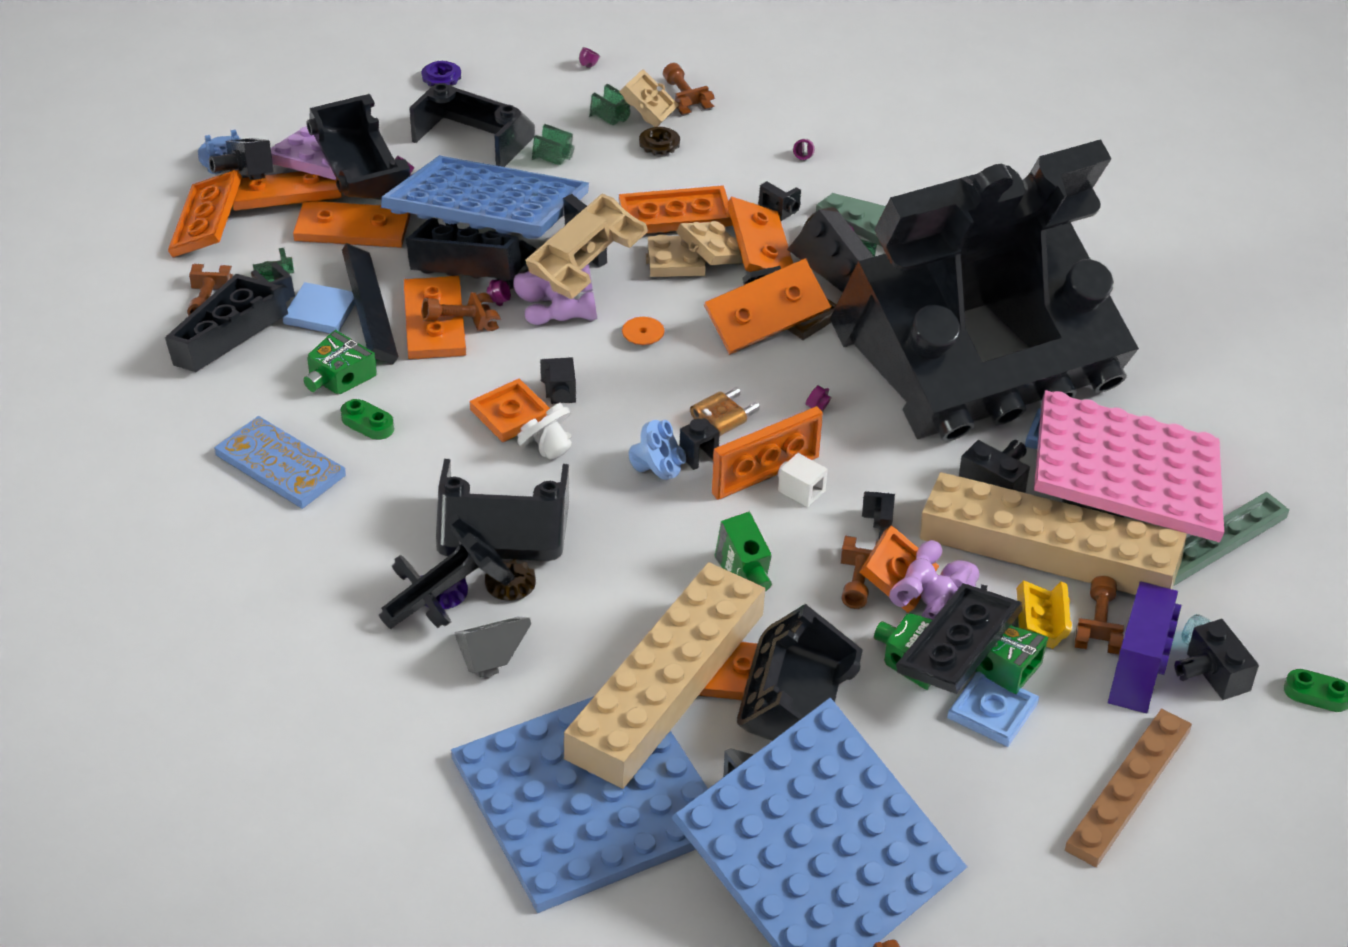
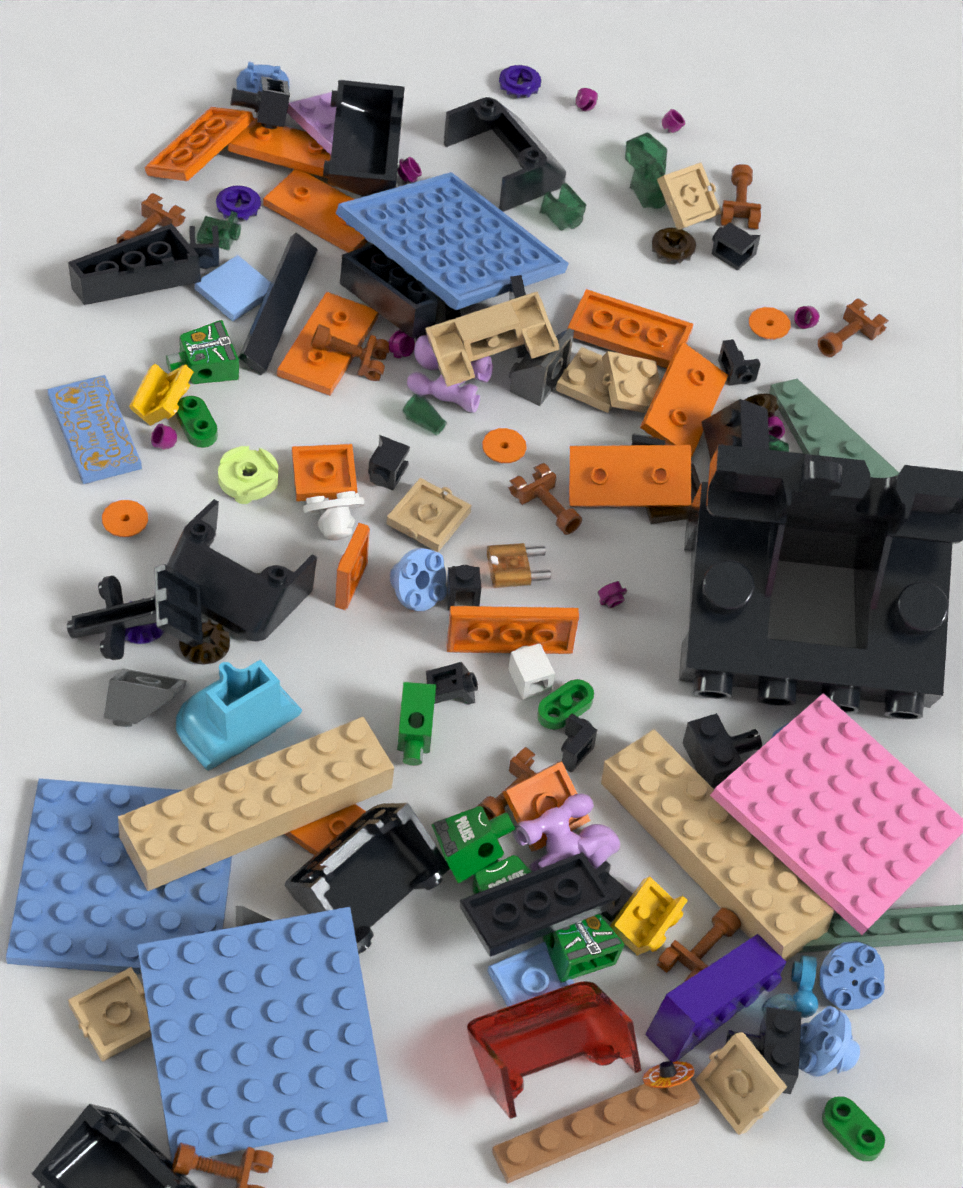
camera: 25 degrees right, 10 degrees up
none -> tan plate [68,967,151,1062]
none -> orange piece [102,500,148,537]
none -> yellow bracket [129,364,193,426]
none -> magenta hinge [151,424,177,449]
none -> medium azure piece [176,660,302,771]
none -> dark purple gear [216,185,261,222]
none -> yellowish green plate [218,446,278,504]
none -> orange plate [335,523,370,610]
none -> tan plate [387,478,472,552]
none -> clear green cone [402,394,447,436]
none -> black bracket [426,662,478,705]
none -> green torso [431,806,516,883]
none -> clear red windscreen [467,981,642,1119]
none -> dark orange bar [508,463,582,535]
none -> dark grey slope [509,328,574,406]
none -> green plate [537,679,594,730]
none -> magenta hinge [576,88,598,111]
none -> clear green window [625,132,667,182]
none -> piece [642,1061,695,1088]
none -> tan plate [695,1032,787,1135]
none -> black window [711,222,761,271]
none -> orange piece [749,307,791,340]
none -> dark azure plate [790,955,818,1018]
none -> light blue plate [799,1006,860,1077]
none -> dark orange bar [818,298,889,357]
none -> medium blue plate [820,941,885,1010]

